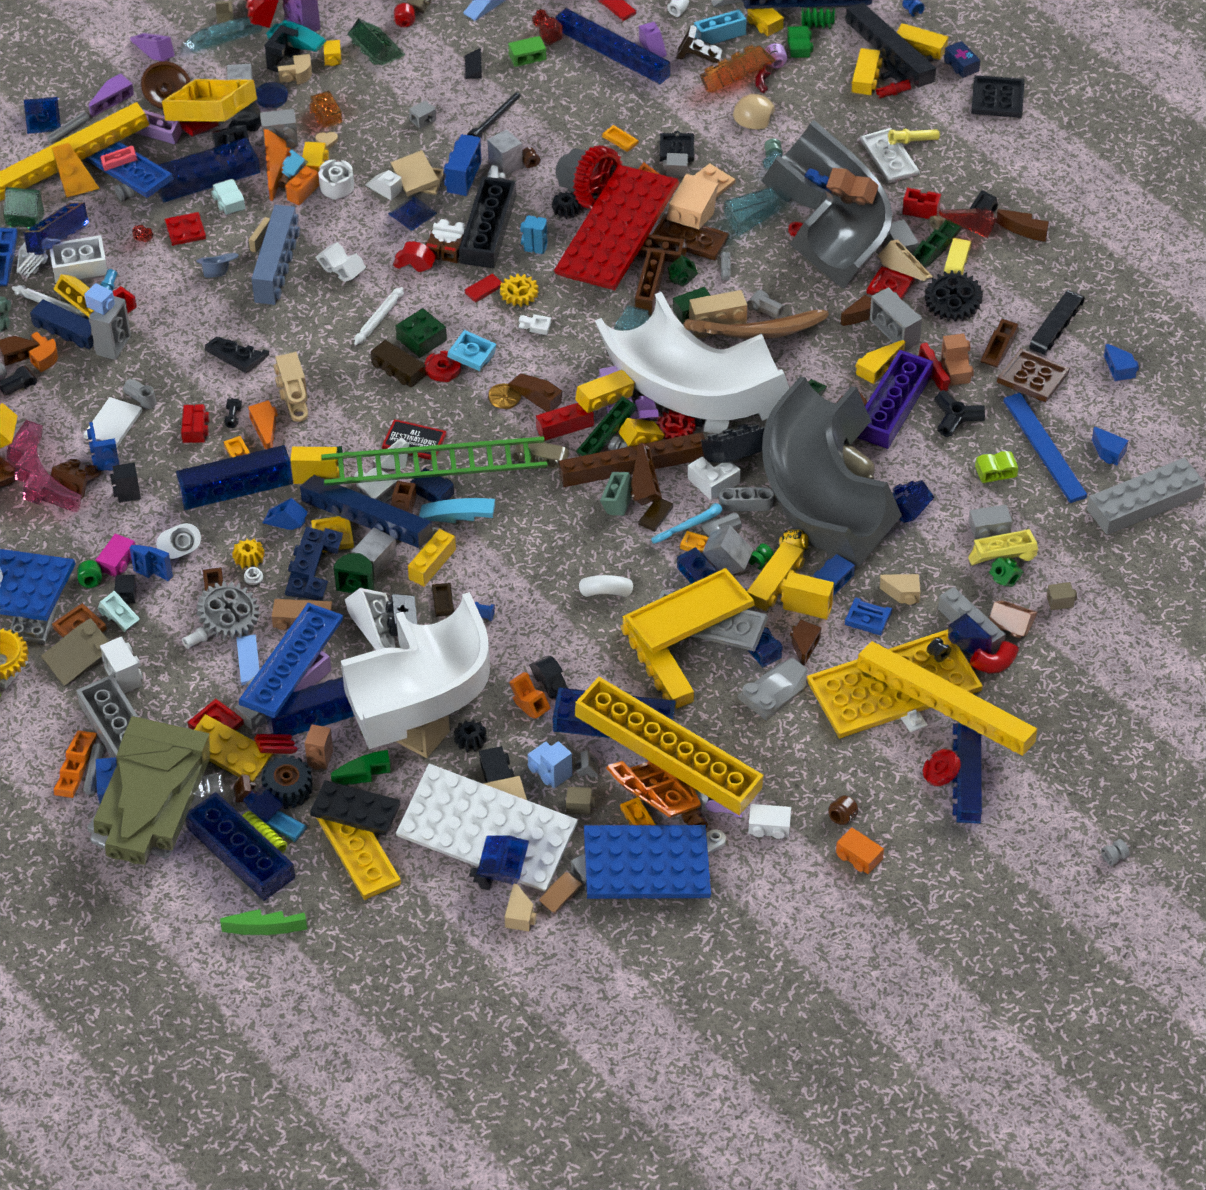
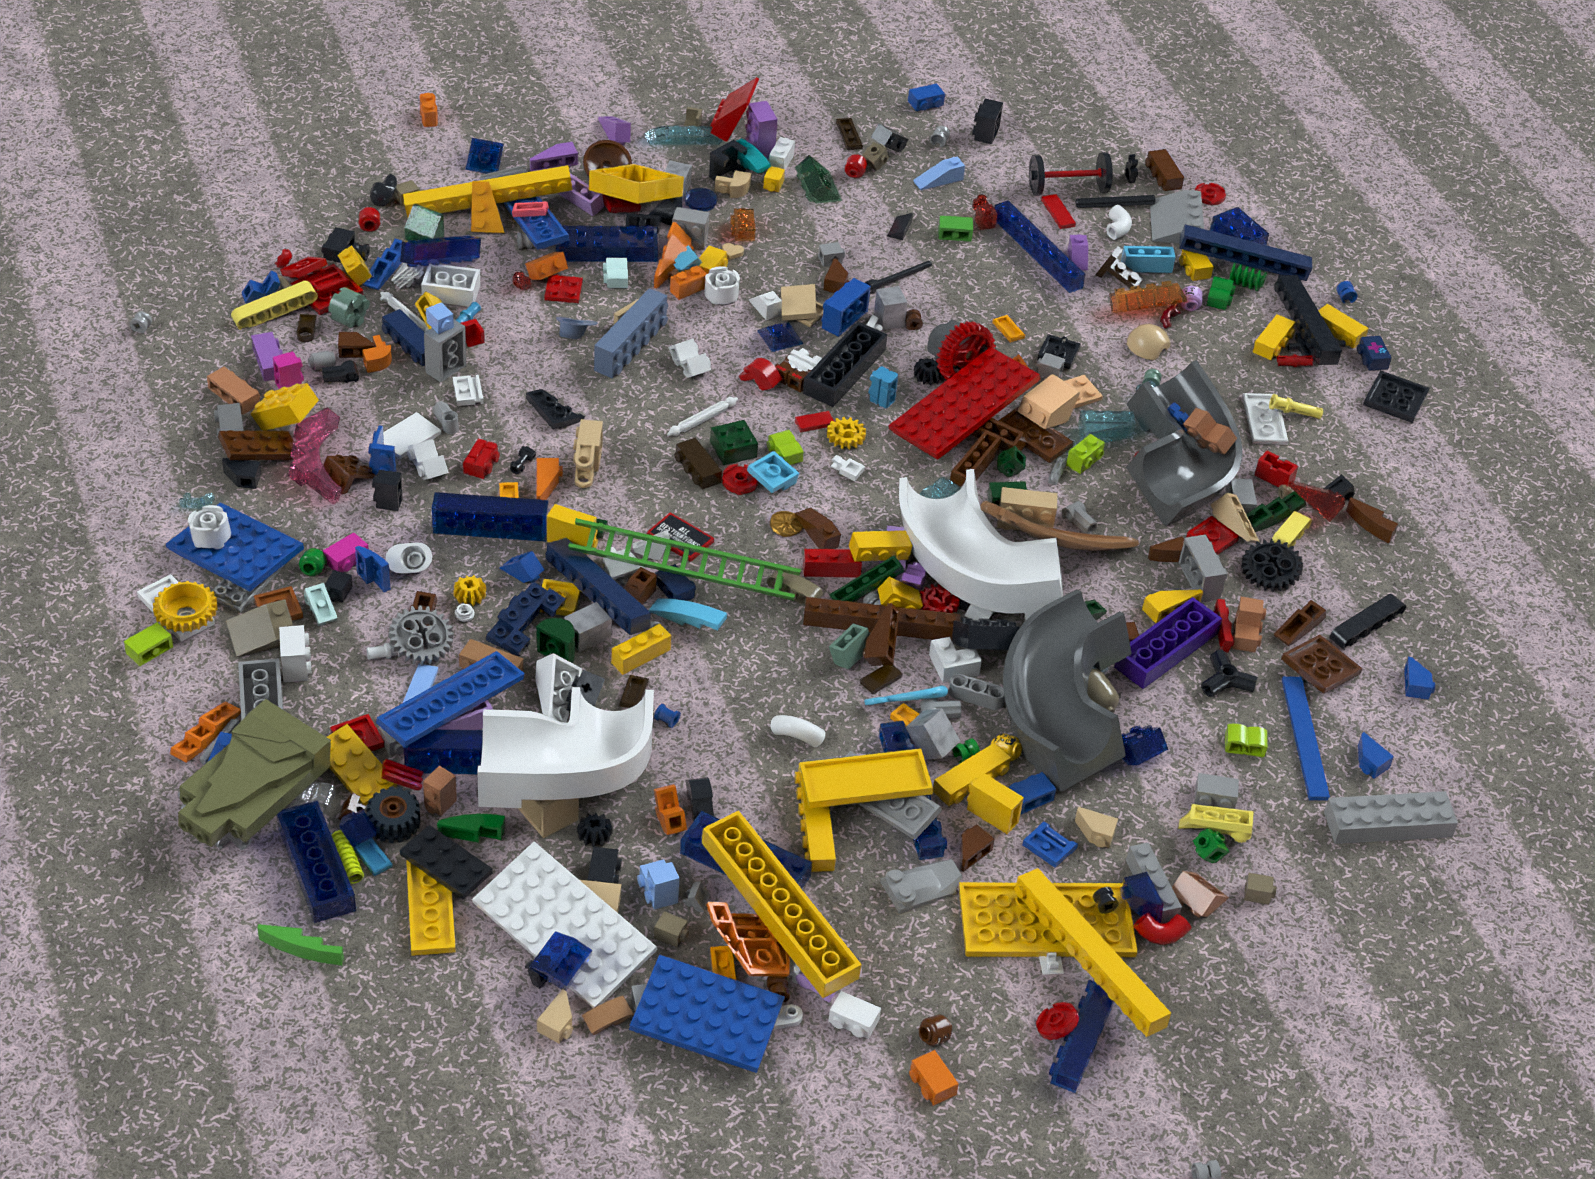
camera: 15 degrees right, 5 degrees down
none -> white brick [407,439,449,480]
none -> white plate [453,375,483,406]
none -> orange brick [525,252,568,280]
none -> lime brick [767,430,804,465]
none -> white brick [769,137,795,170]
none -> reddish brown slope [823,259,849,293]
none -> lime brick [1066,434,1105,474]

